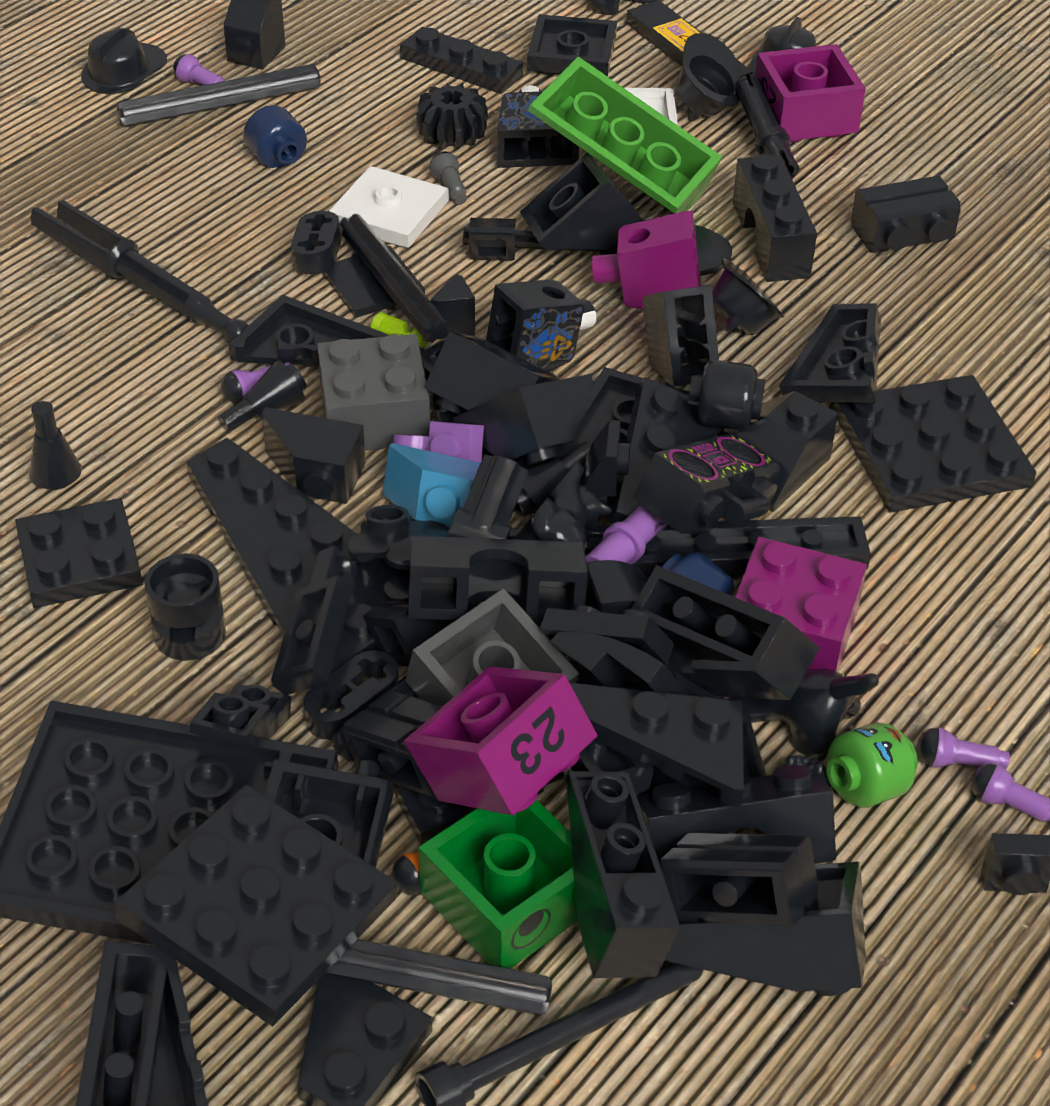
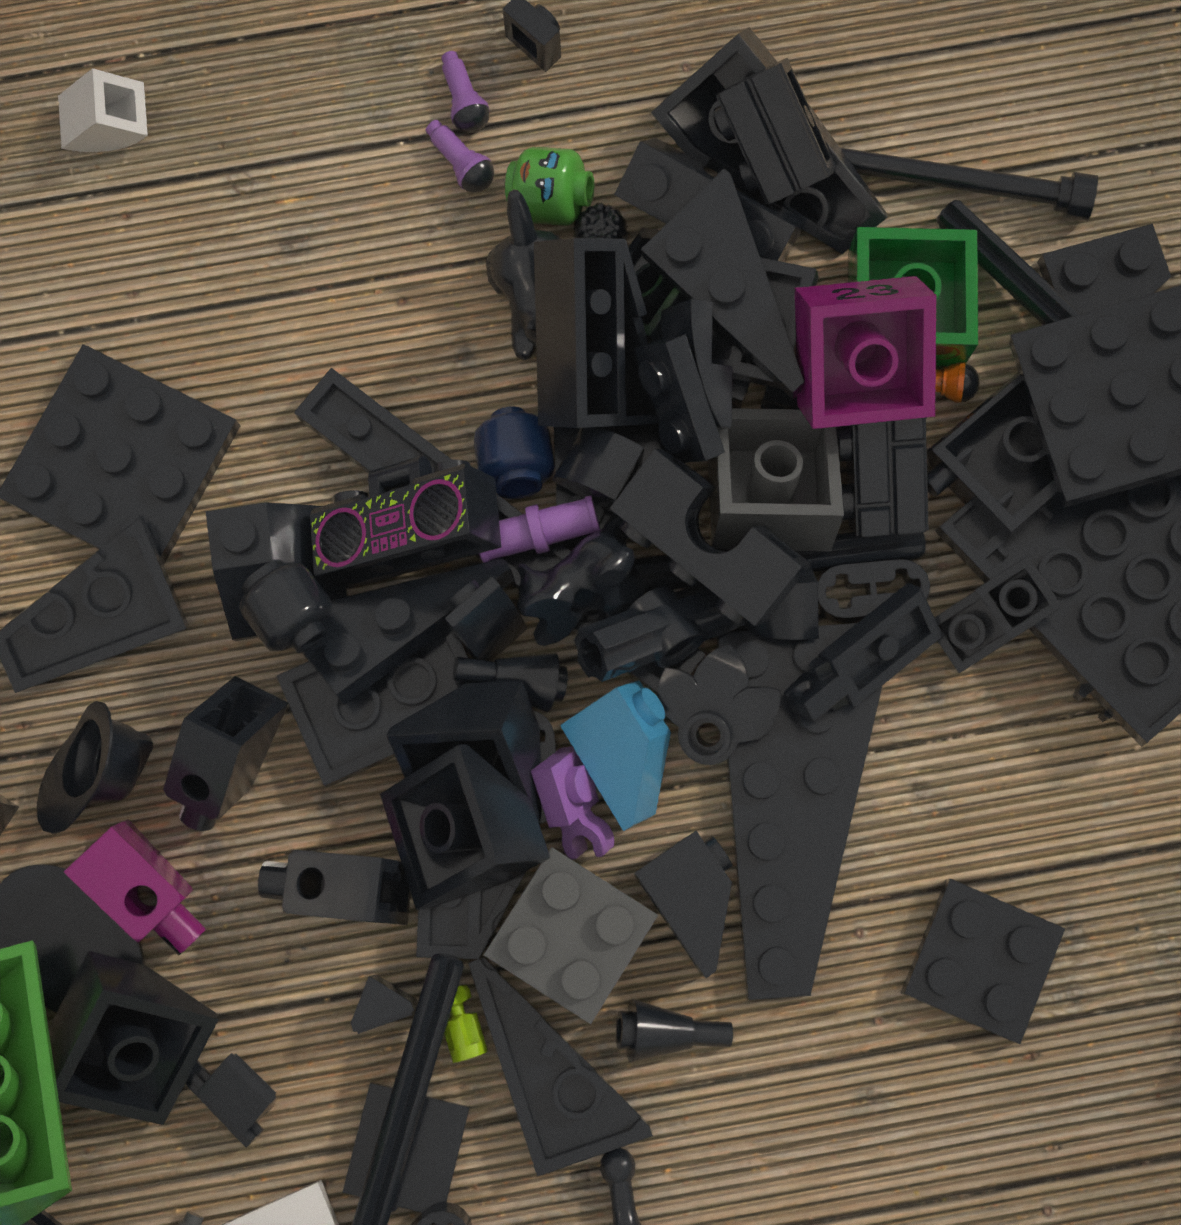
camera: 135 degrees left, 35 degrees up
black cone [29,401,82,490] -> none
black wheel [144,553,226,661] -> none
piece [221,362,290,404] -> none
black slope [566,771,680,978] -> none
magenta brick [735,537,867,672] -> none

